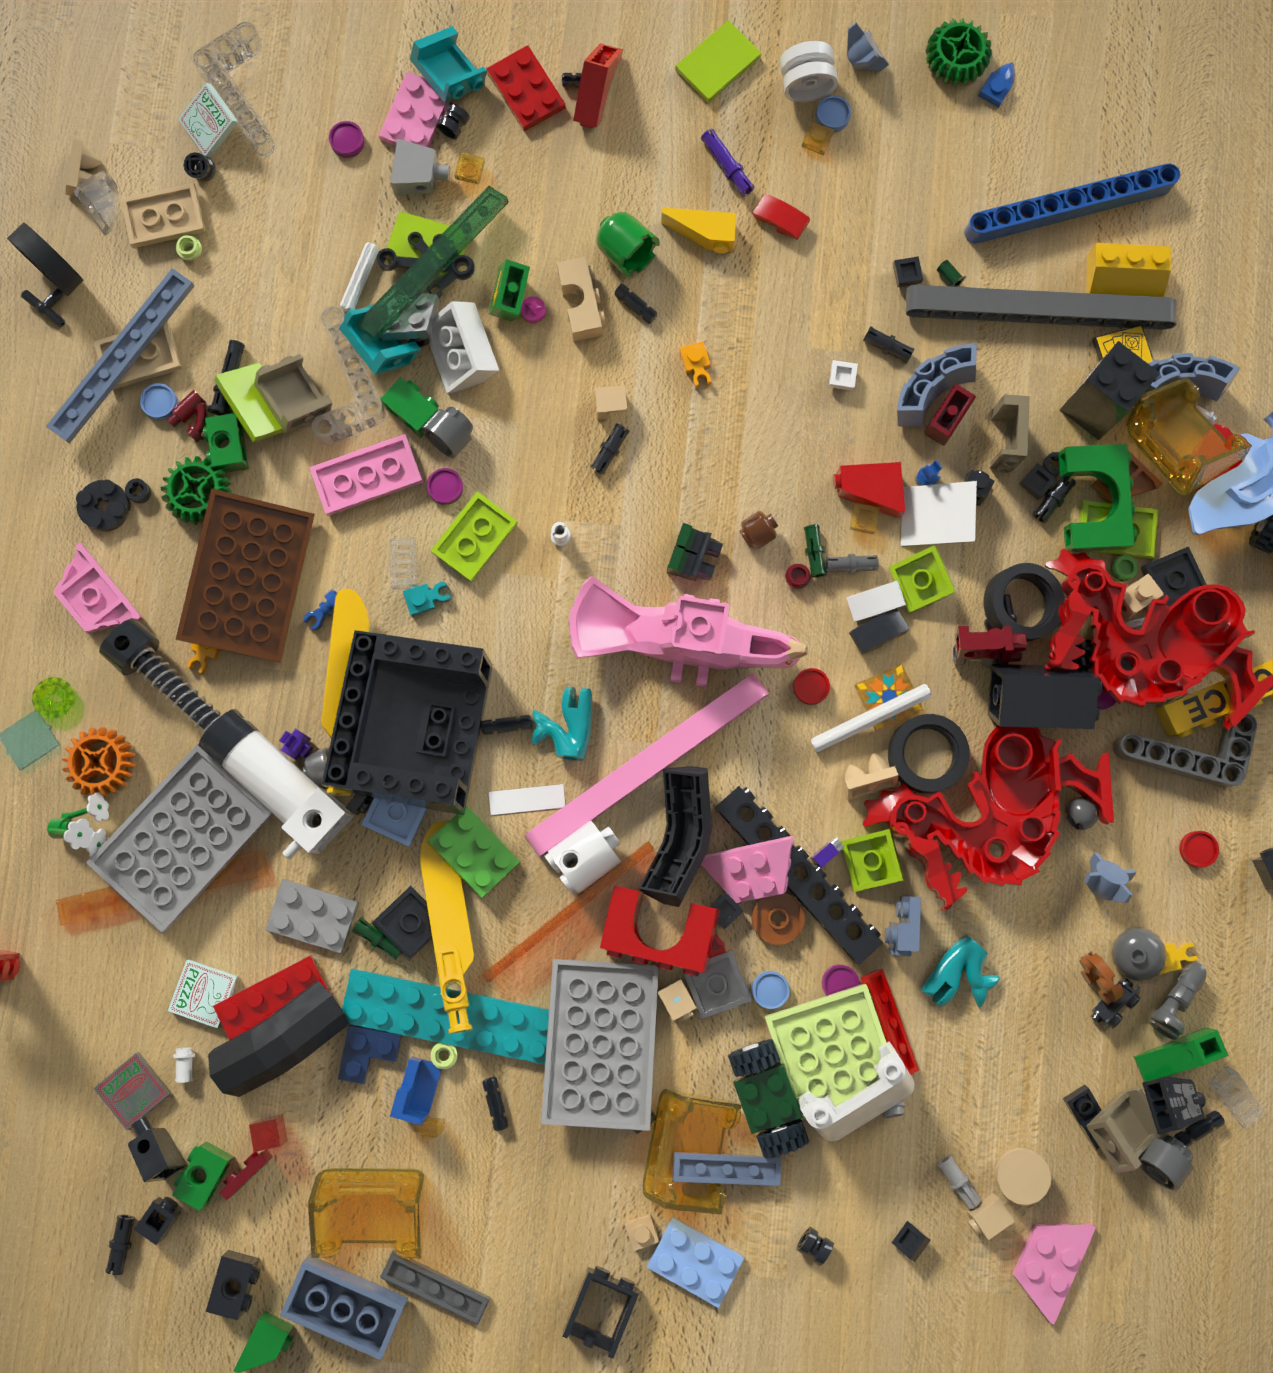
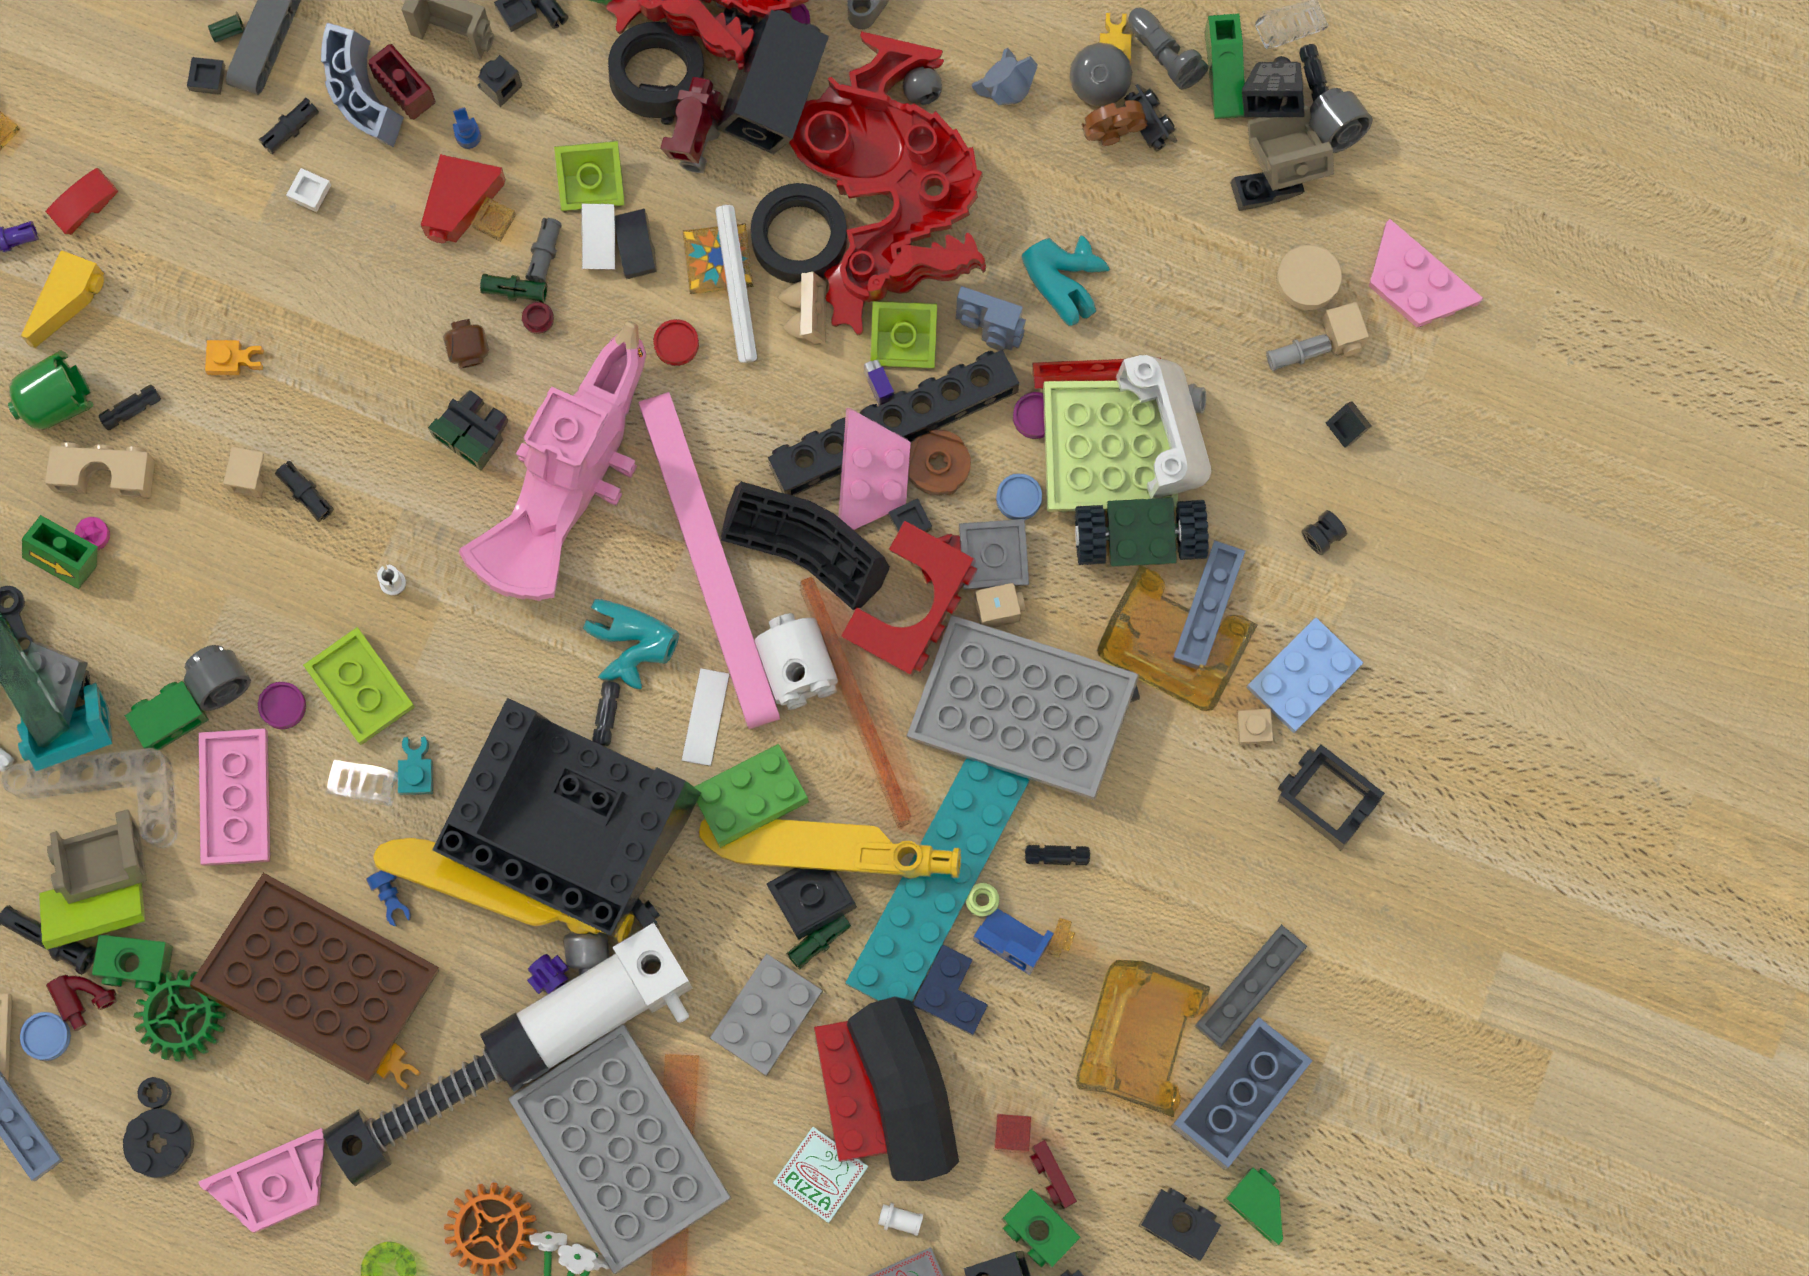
camera: 70 degrees left, 5 degrees down
light blue plate [361,797,428,847] -> none
white slope [429,301,499,394] -> none
white sticker [901,481,977,546] -> none

